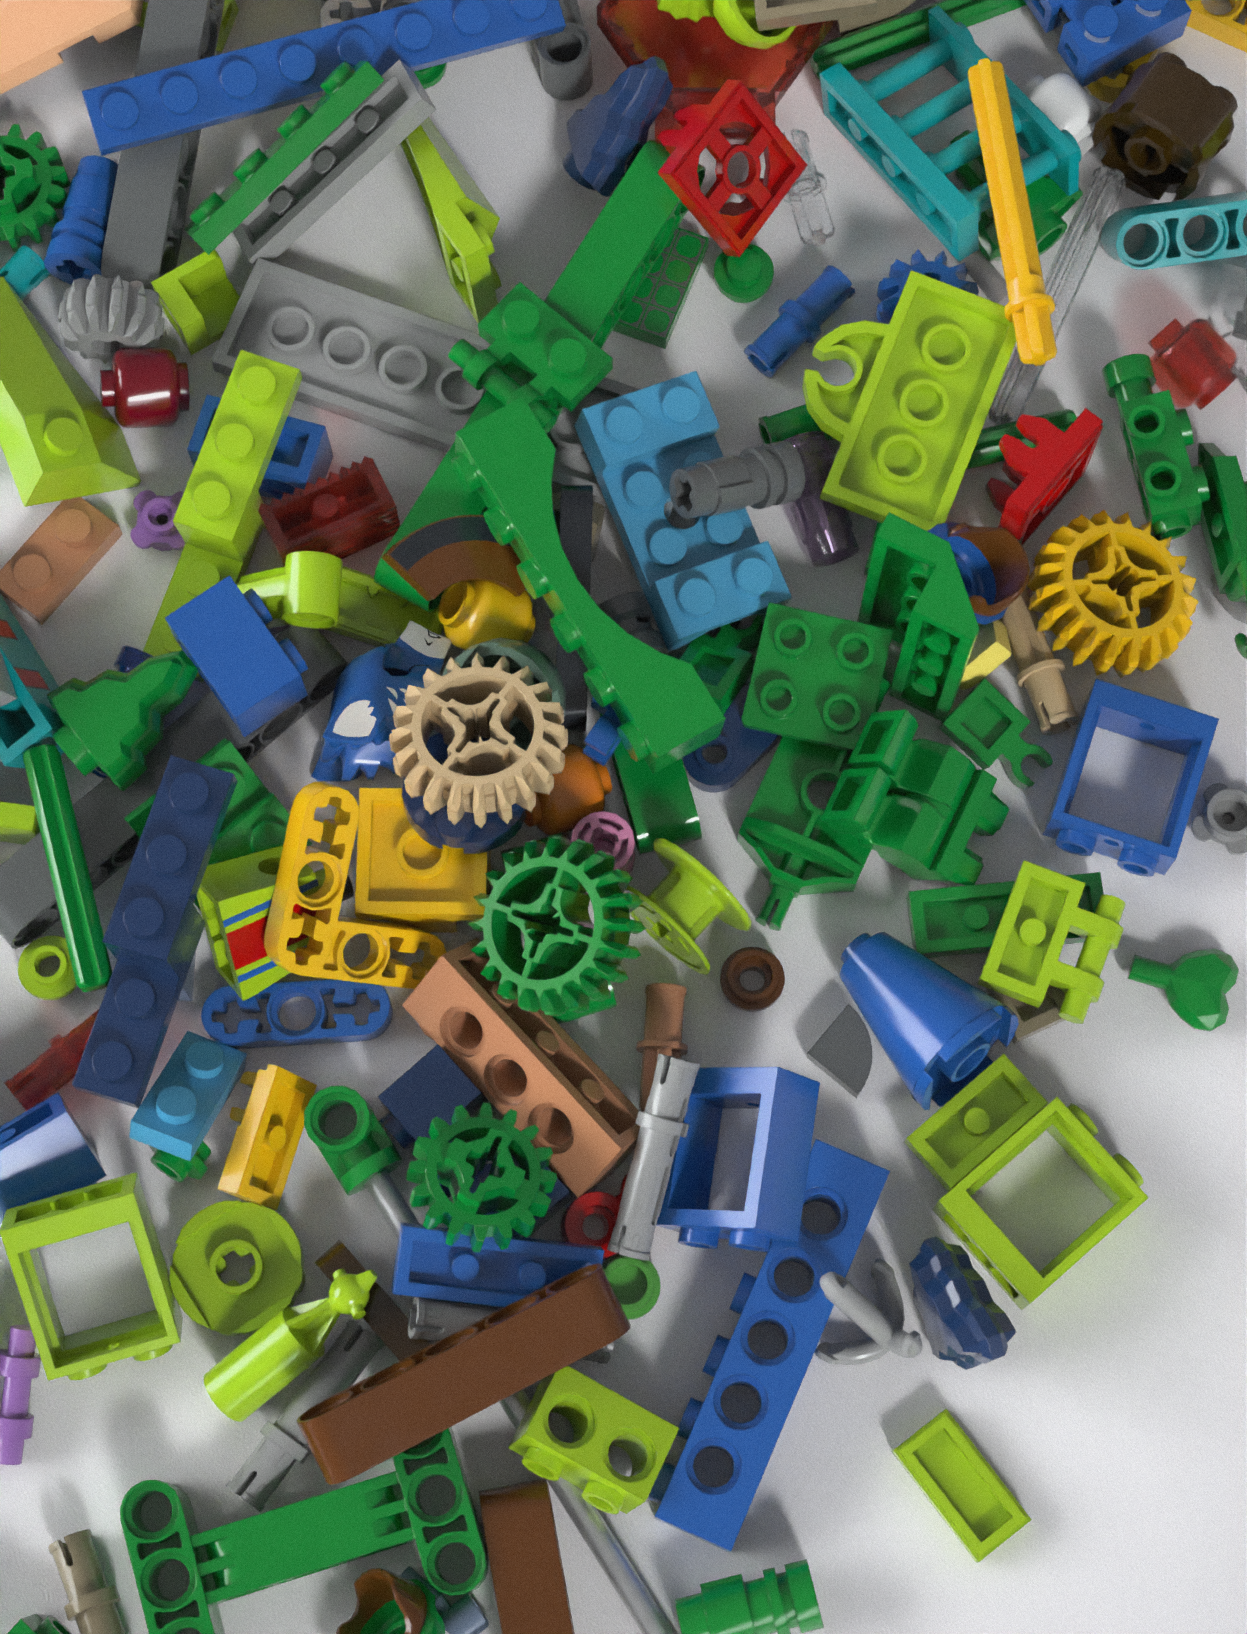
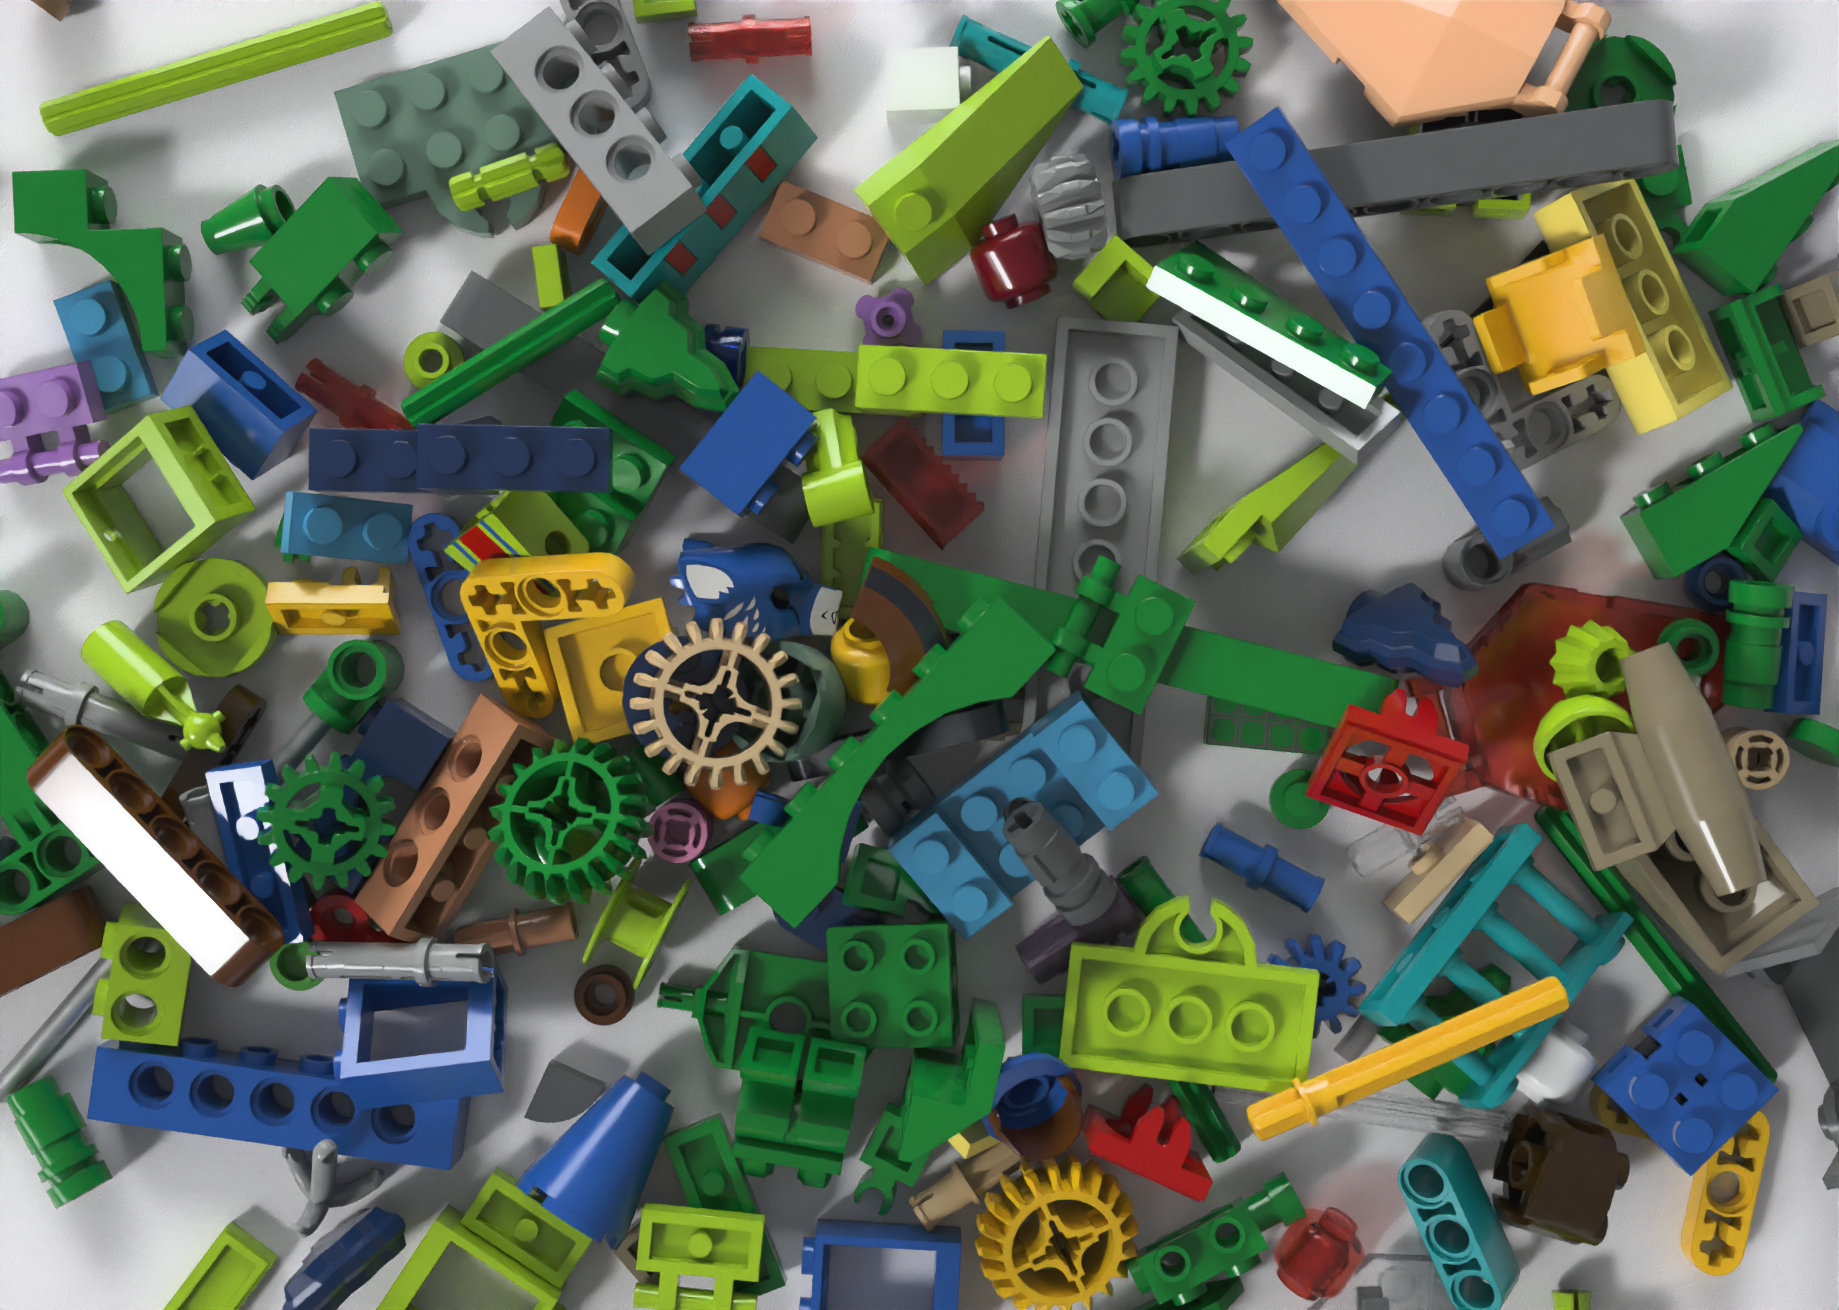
camera: 75 degrees right, 15 degrees up
none -> tan plate [1381,817,1494,924]

